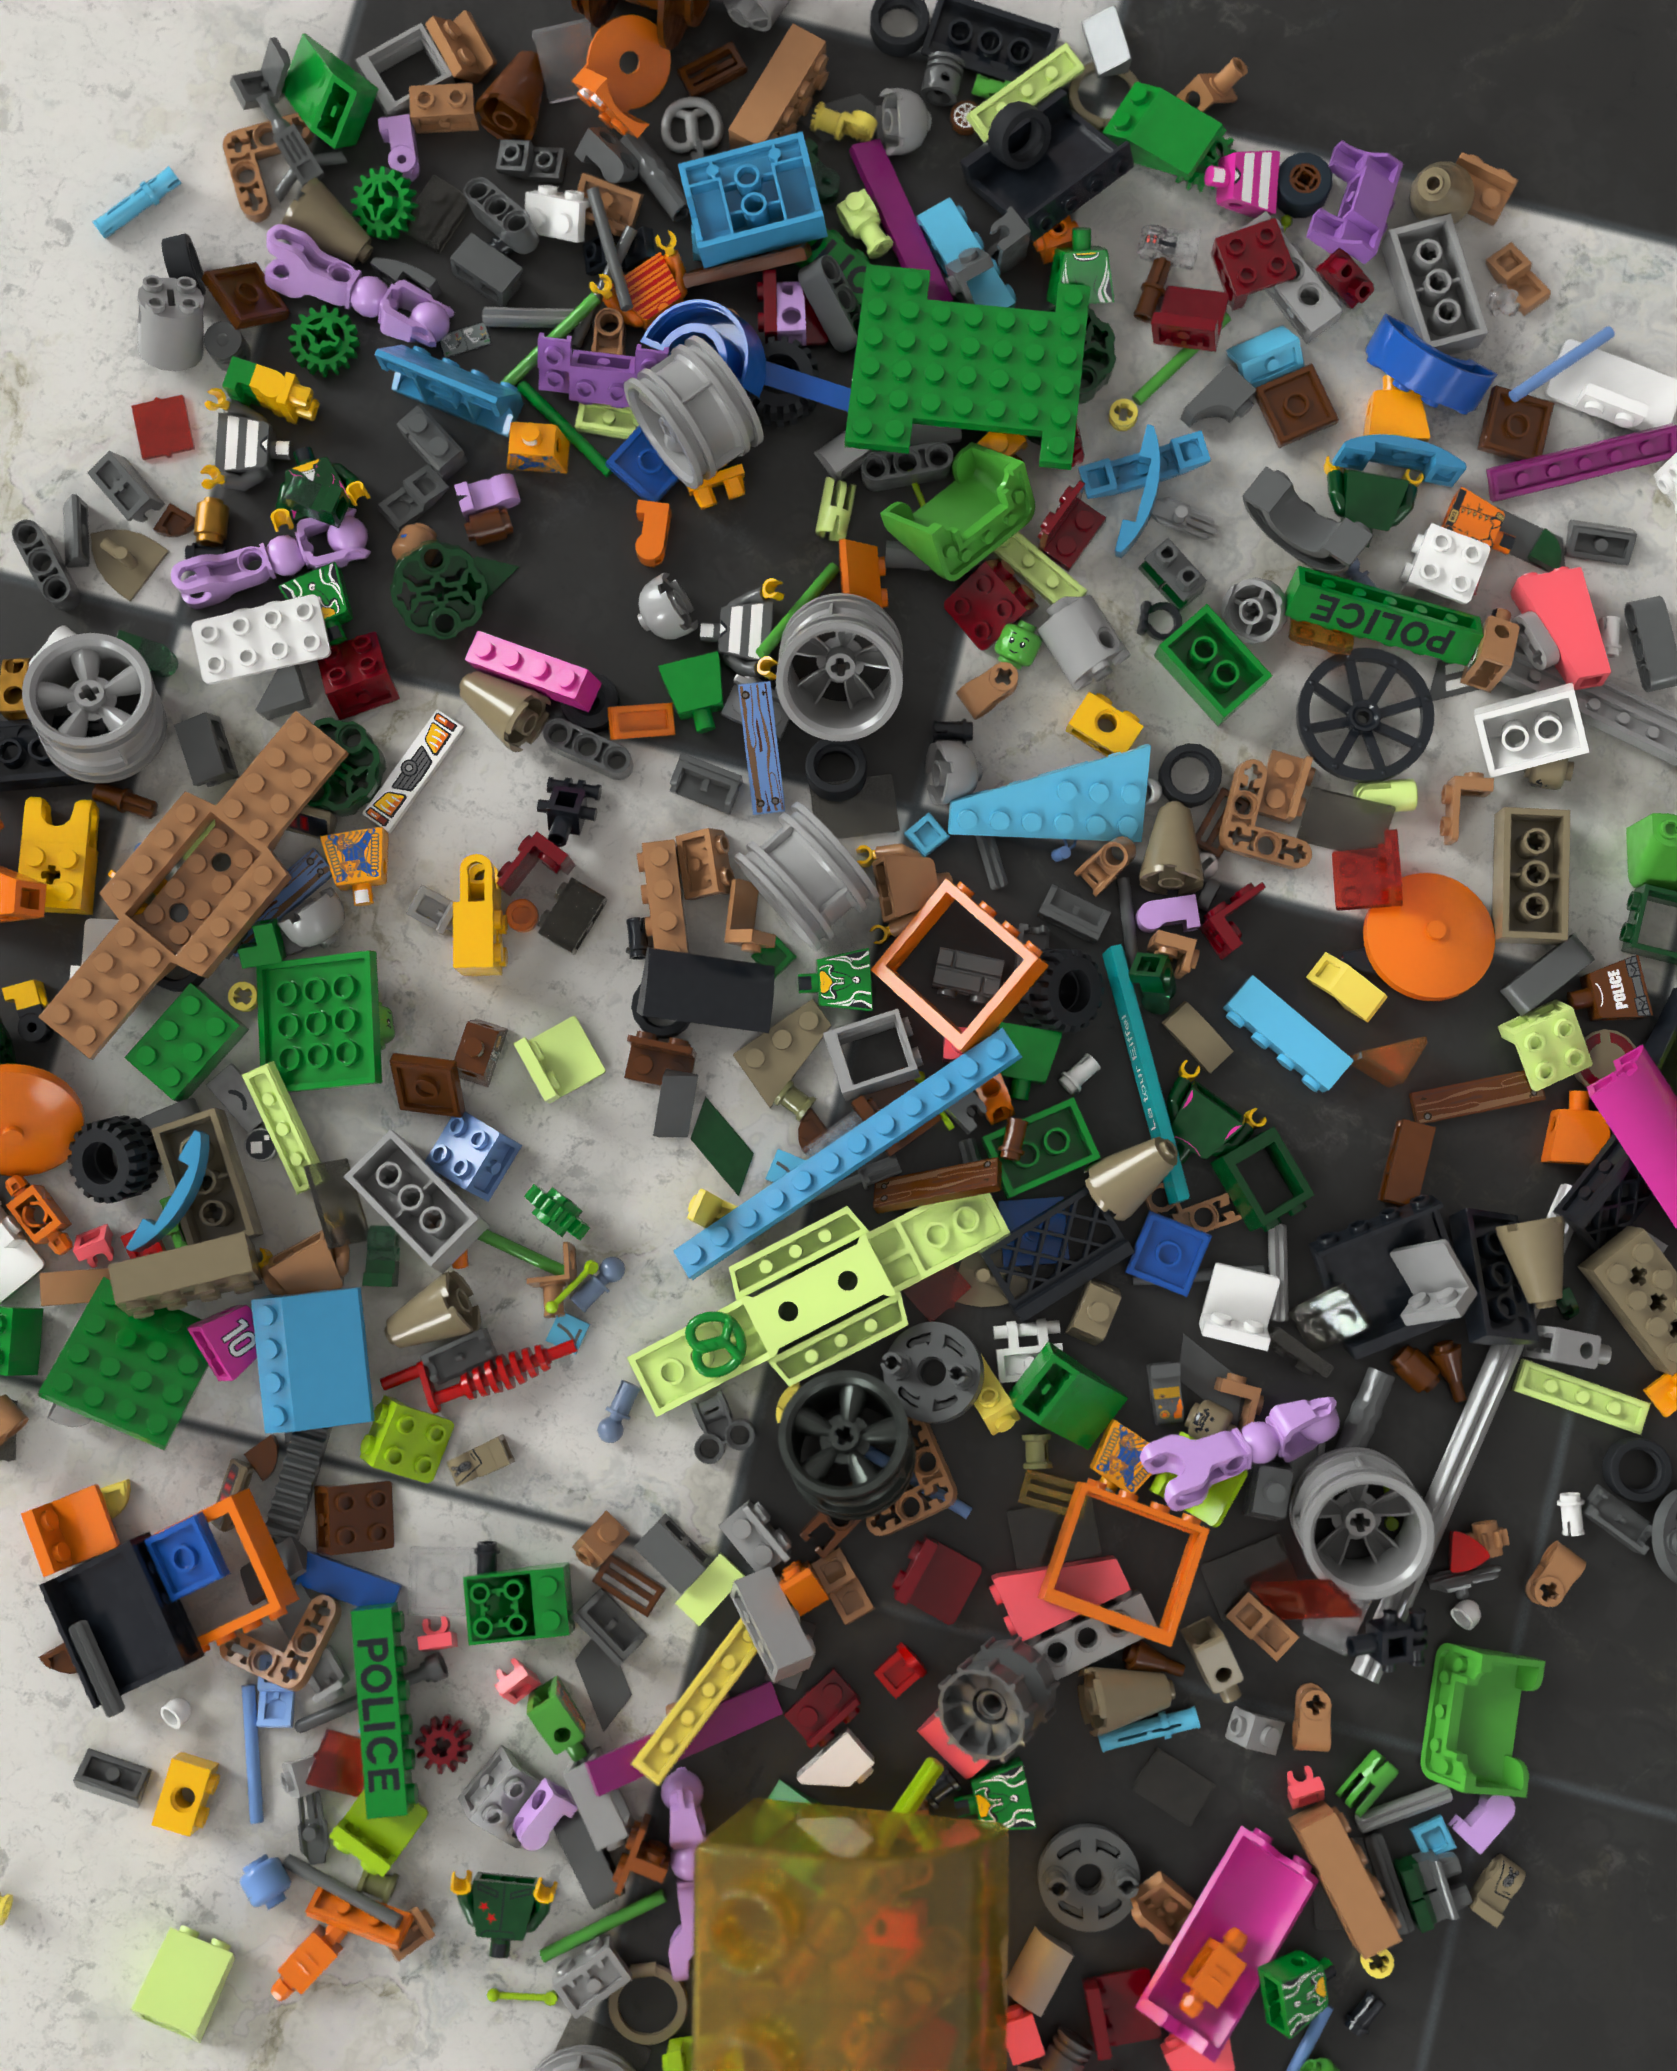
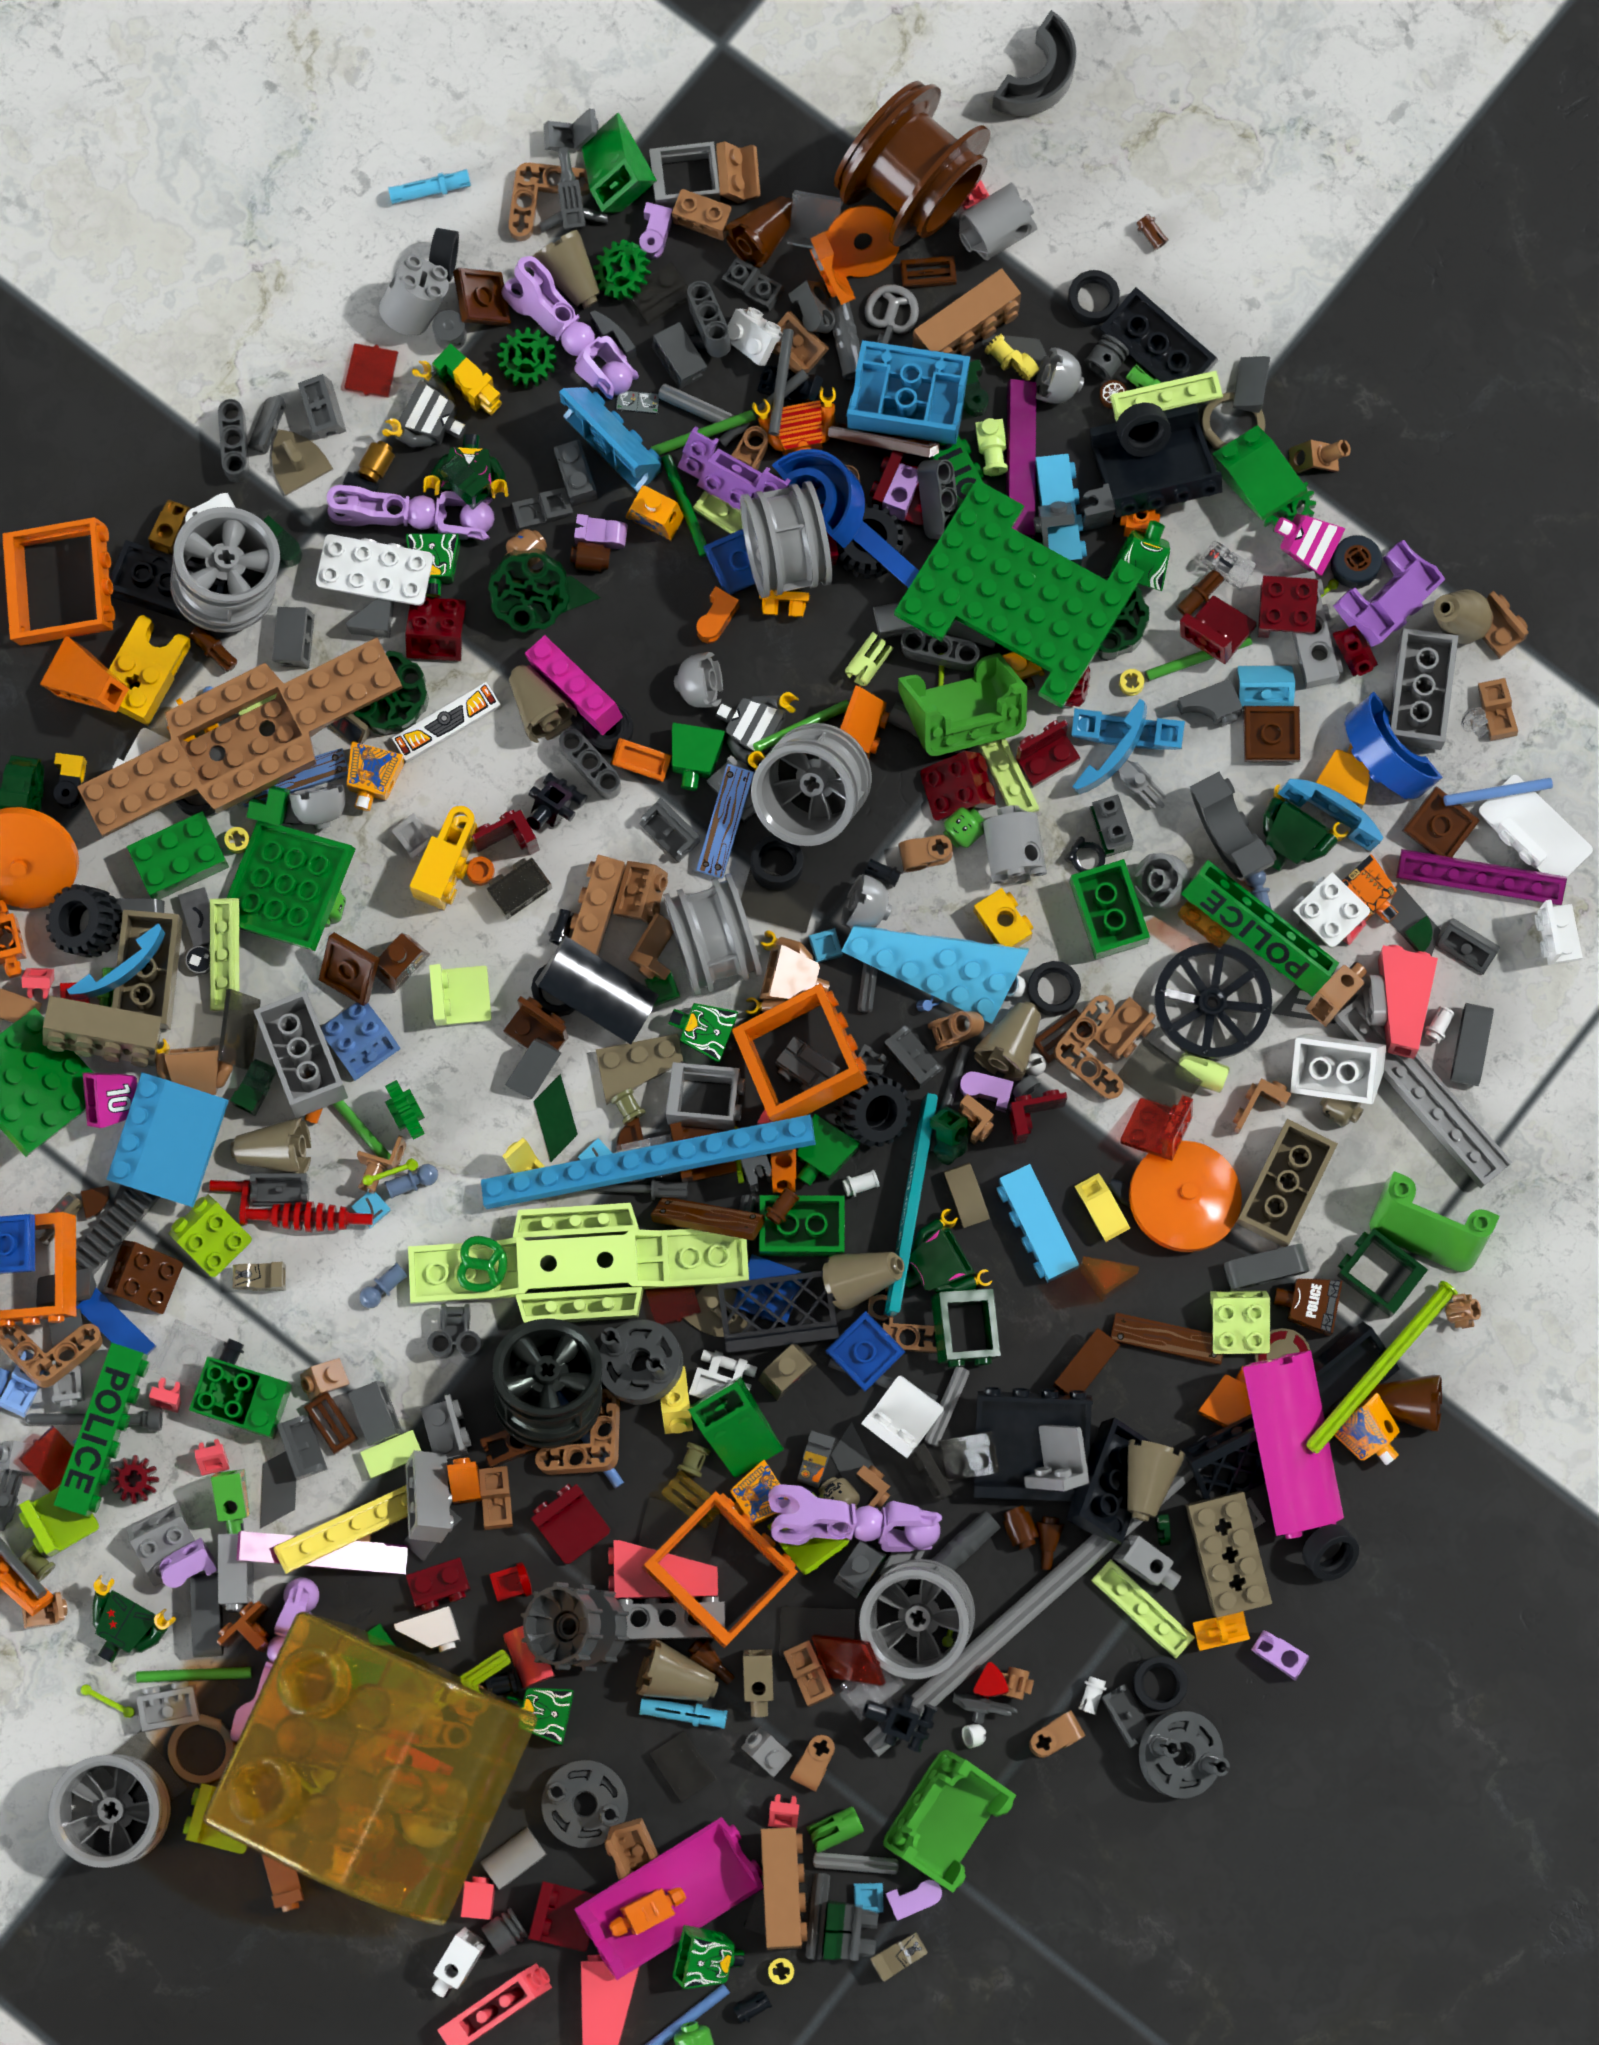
camera: 25 degrees right, 5 degrees down
reddish brown tile [153,503,195,537] -> none

